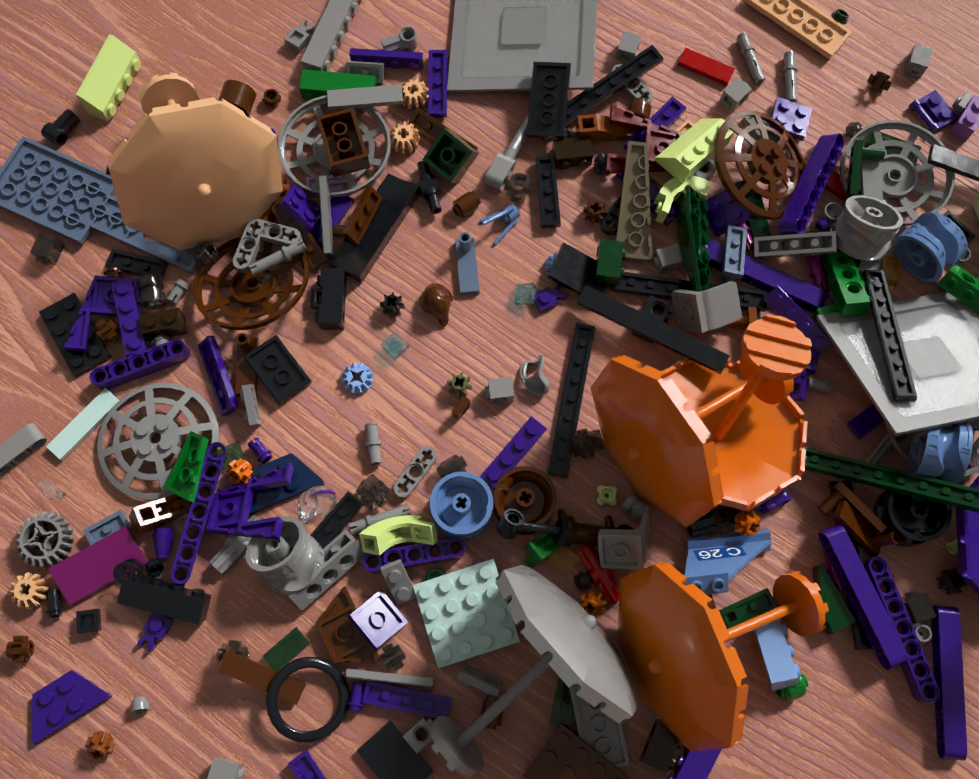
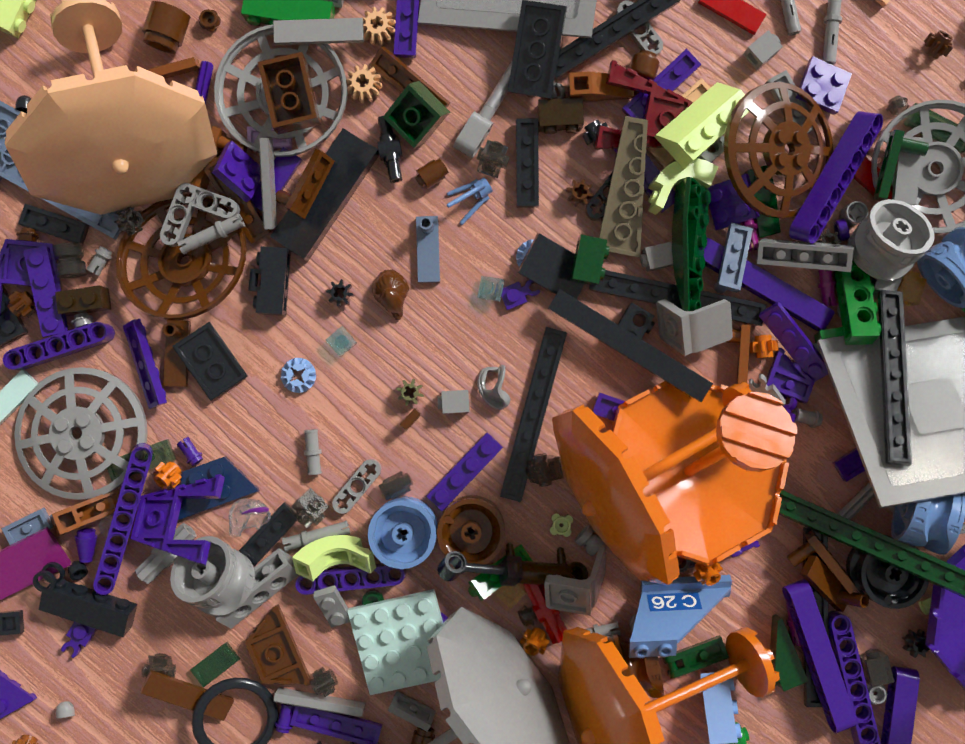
camera: 10 degrees right, 15 degrees up
green wing [164,431,209,503] -> none
light grey plate [240,384,261,426] -> none
plate [348,589,408,651] -> none

